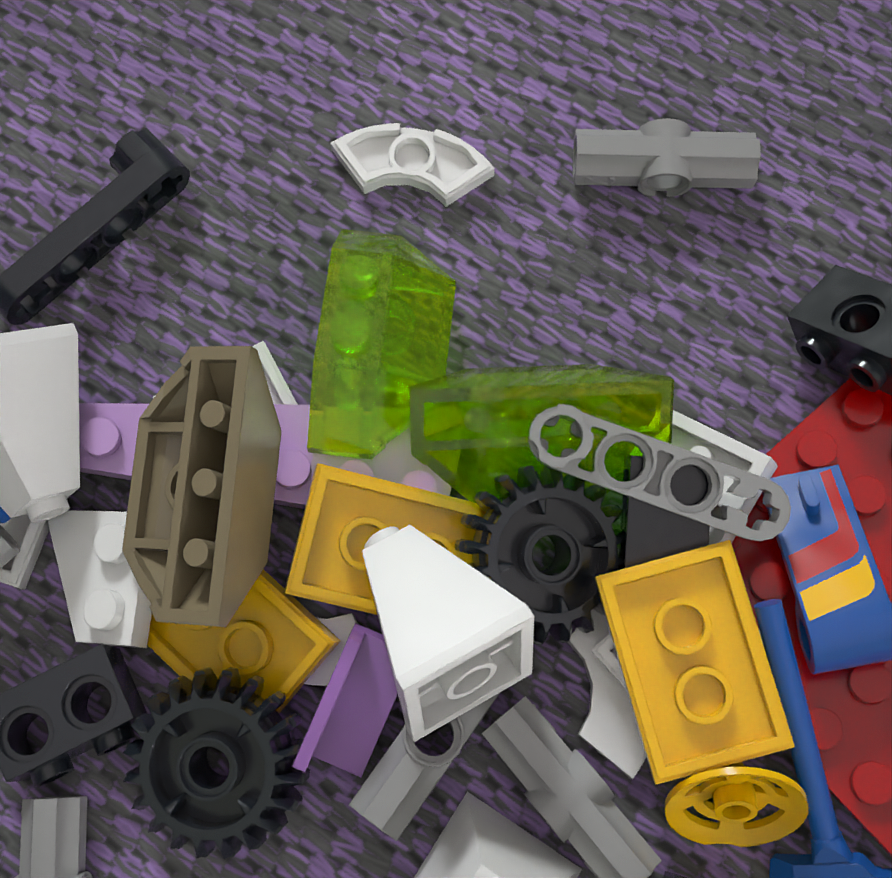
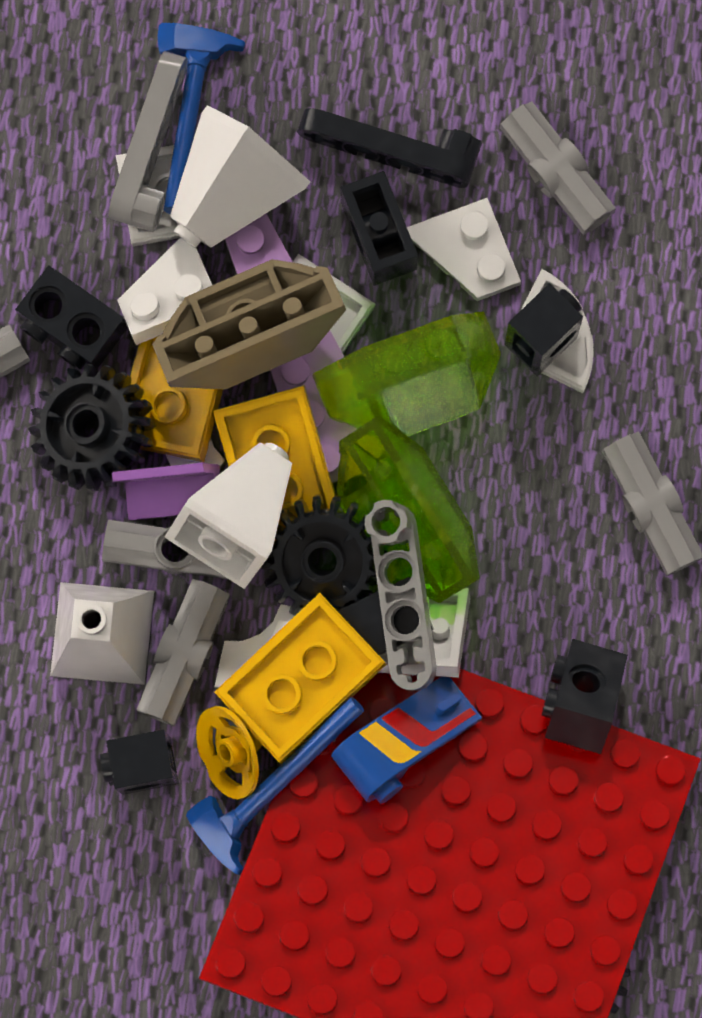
camera: 60 degrees right, 5 degrees up
none -> black brick [340,171,418,286]
none -> white wing [407,198,521,301]
none -> light grey piece [500,101,616,235]
none -> black brick [504,283,583,377]

